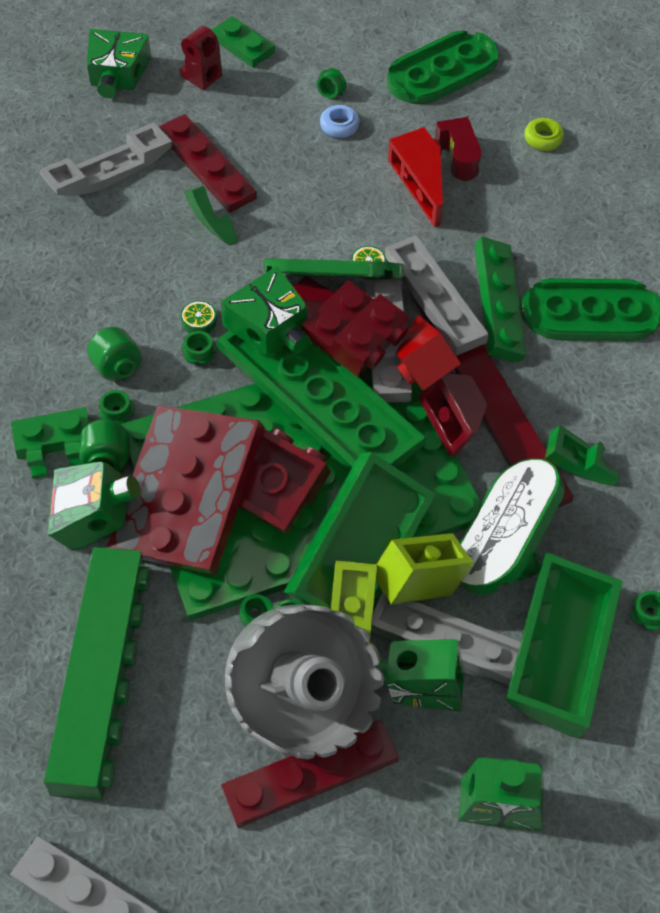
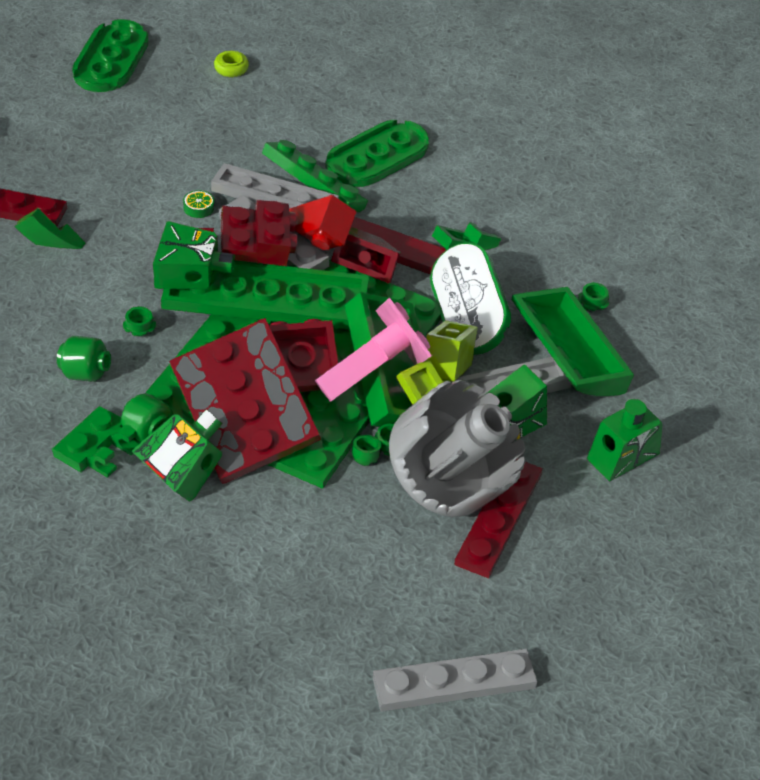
camera: 45 degrees left, 10 degrees down
green brick [44,547,151,800] -> none
green plate [98,390,135,424] -> none
green tile [181,300,217,333] -> none
green tile [264,259,405,279] -> none
green plate [317,68,347,99] -> none
light blue piece [320,105,360,139] -> none
red slope [388,127,443,227] -> none
dark red leg [435,116,482,181] -> none
none -> bright pink piece [315,298,432,402]

